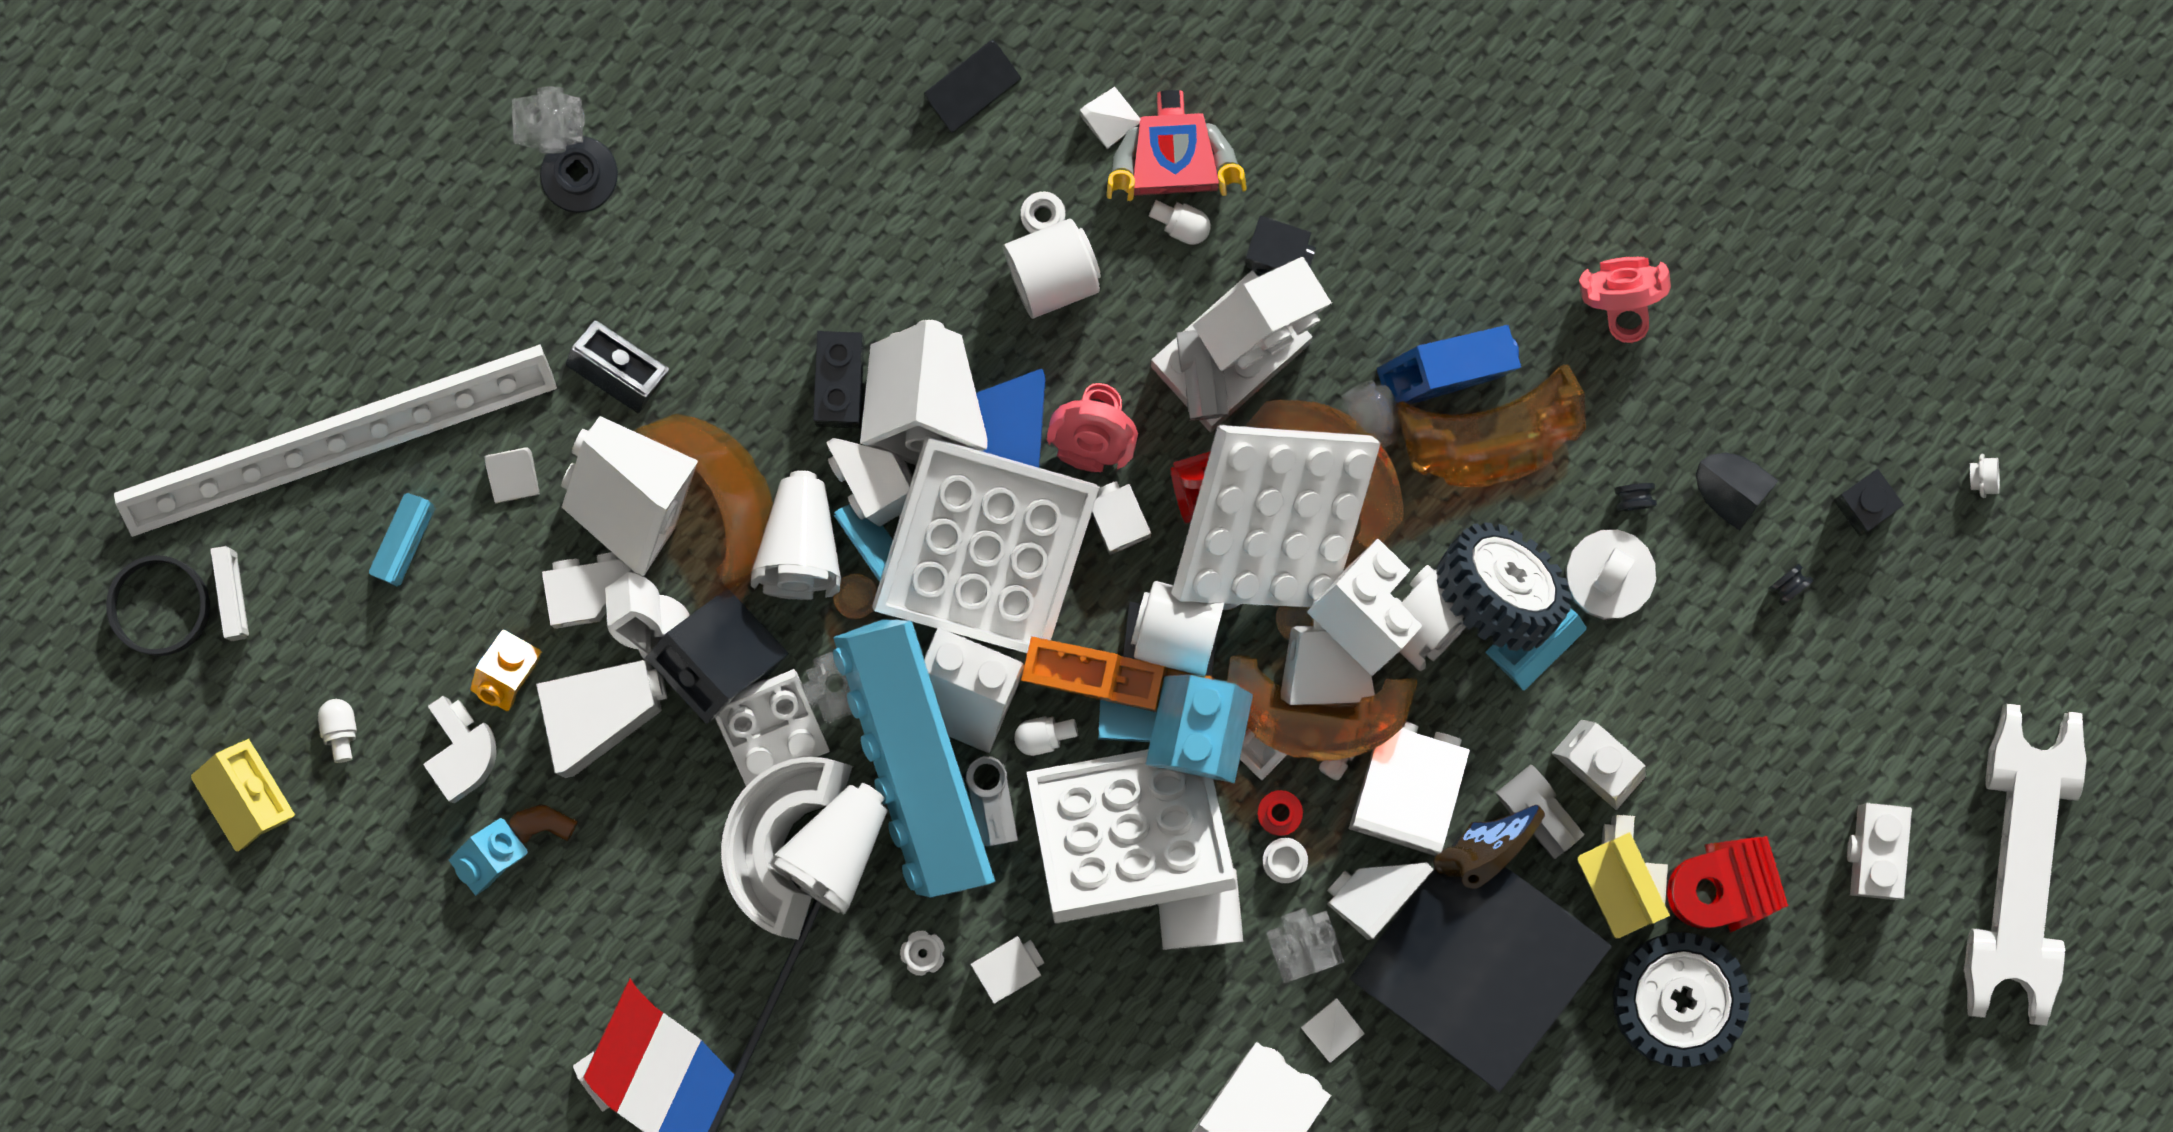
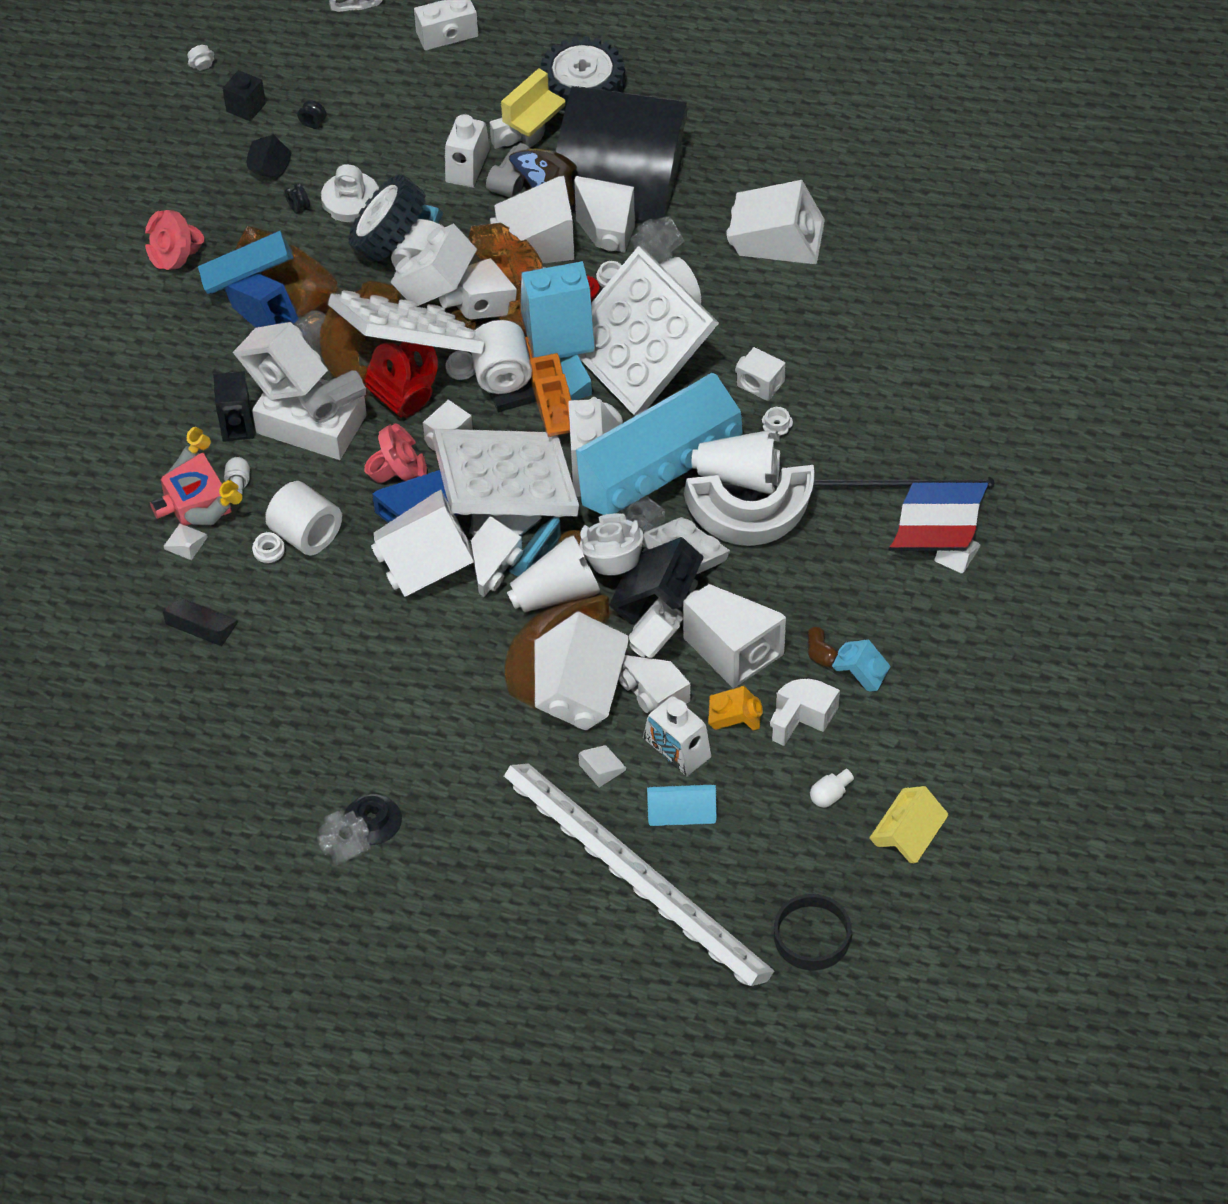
camera: 115 degrees left, 30 degrees down
white tile [211,546,249,641] -> none
black slope [566,320,669,413] -> none
black brick [813,331,865,429] -> none
white slope [1301,999,1365,1062] -> none
red piece [1666,836,1788,932] -> none
none -> dark azure panel [198,231,294,294]
none -> white cone [580,513,644,575]
none -> white torso [643,697,711,776]

